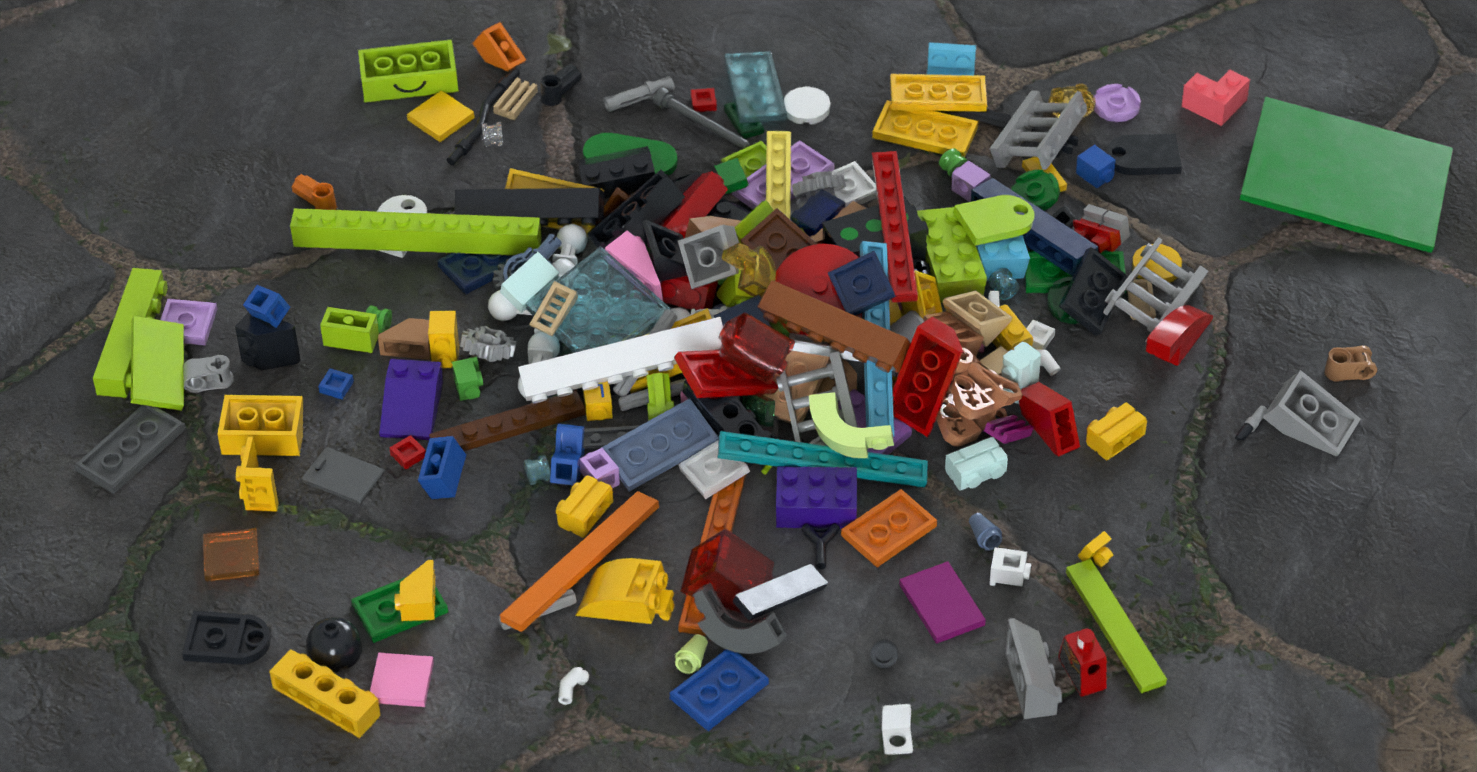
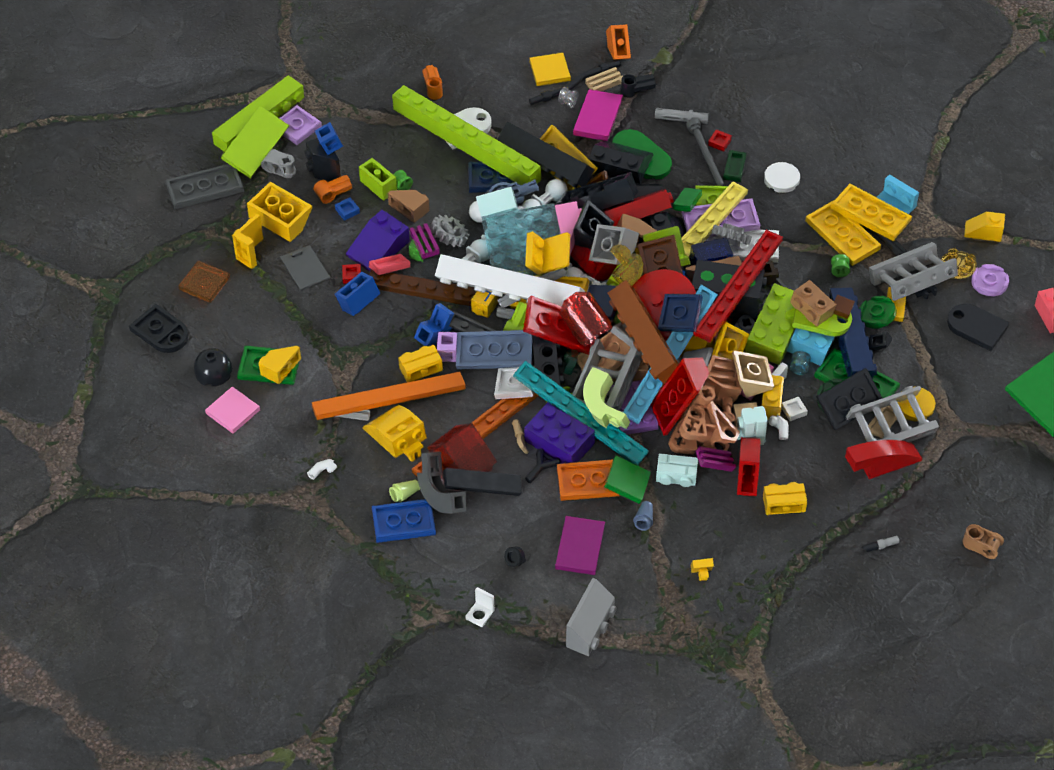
camera: 35 degrees right, 5 degrees up
yellow brick [269,649,381,738] -> none
lime brick [358,40,458,103] -> none
yellow brick [428,311,460,368] -> none
clear light blue wheel [523,455,551,485] -> none
tan slope [530,281,578,337] -> none
clear light blue plate [724,51,787,123] -> none
lavender brick [951,161,990,202] -> none
white brick [990,547,1031,586] -> none
red torso [1058,628,1107,697] -> none
lime tile [1066,559,1167,694] -> none
hips [1073,204,1130,254] -> none
blue brick [1076,145,1115,188] -> none
light grey slope [1263,370,1361,456] -> none
none -> orange piece [313,175,352,204]
none -> coral tile [369,254,410,275]
none -> magenta tile [410,223,440,259]
none -> tan piece [512,419,528,454]
none -> yellow bracket [525,231,570,275]
none -> dark pink tile [573,89,623,141]
none -> green tile [604,456,651,504]
none -> medium nougat brick [790,280,837,327]
none -> reddish brown tile [834,294,855,319]
none -> yellow slope [964,212,1005,242]

